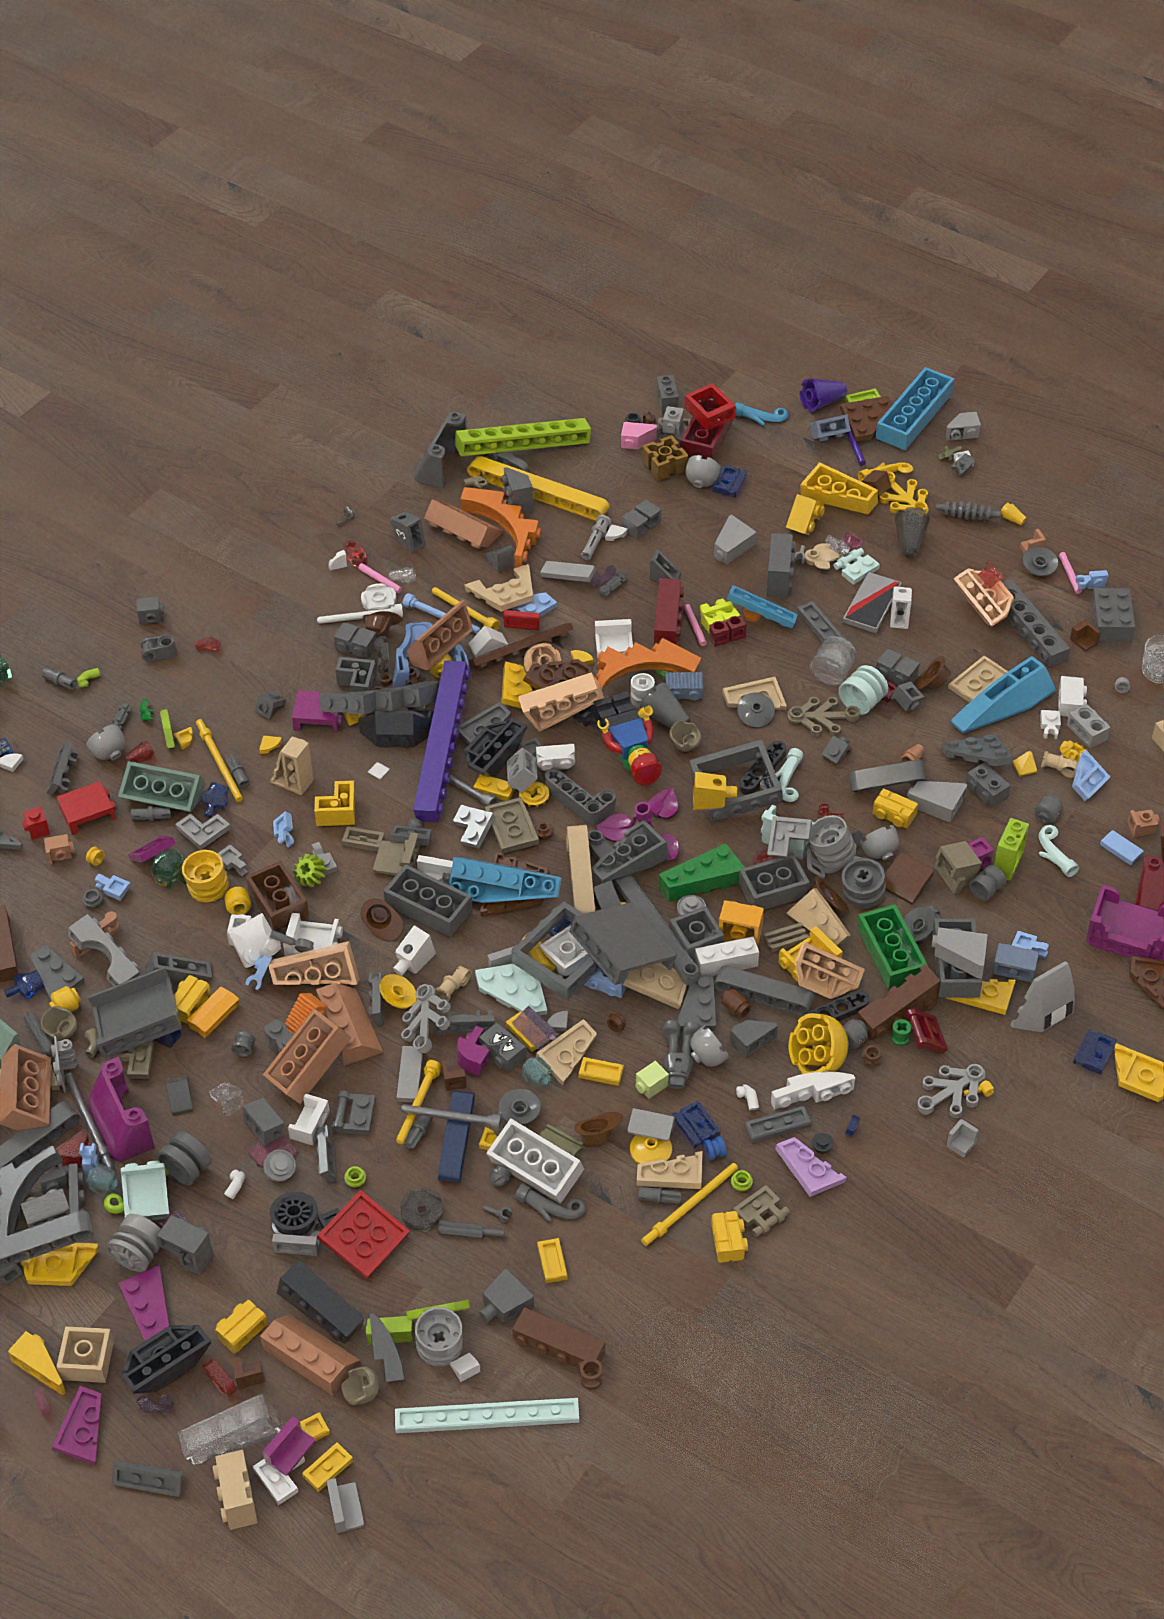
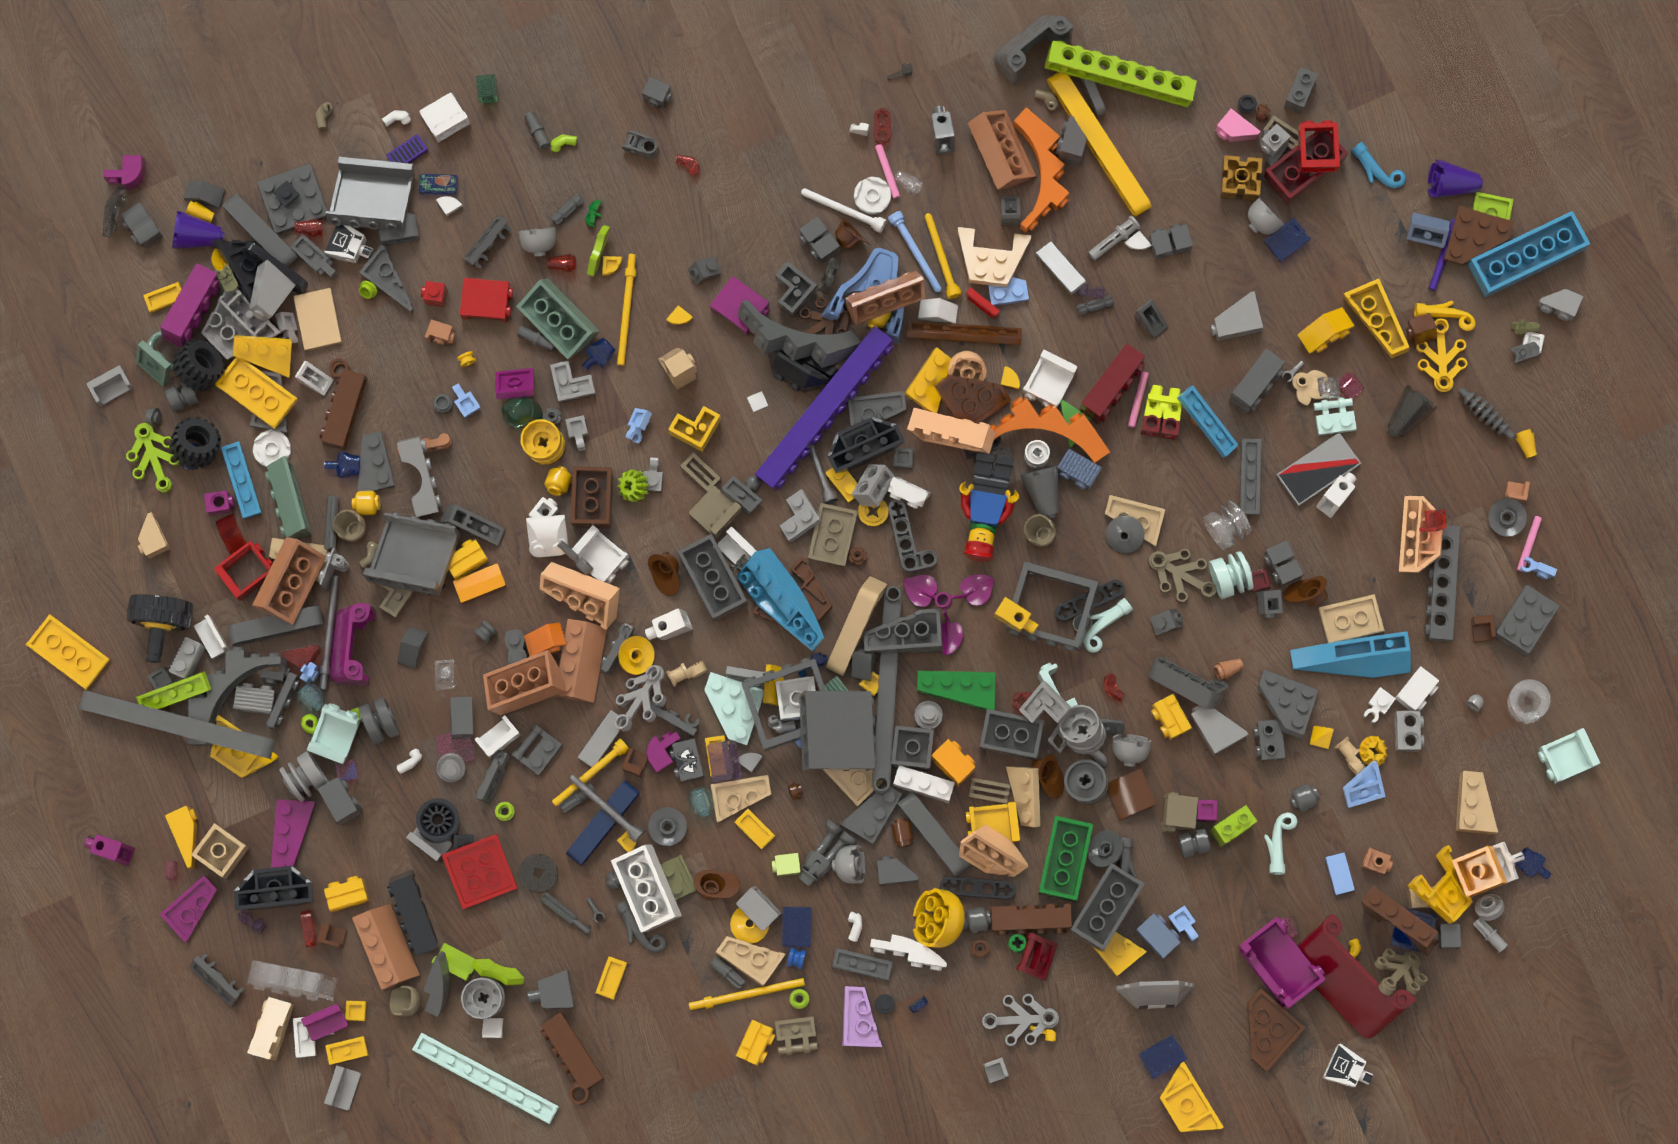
camera: 35 degrees right, 30 degrees up
dark grey axle [226,754,250,789] -> none
light blue plate [246,954,273,990] -> none
light grey slope [932,927,988,979] -> none

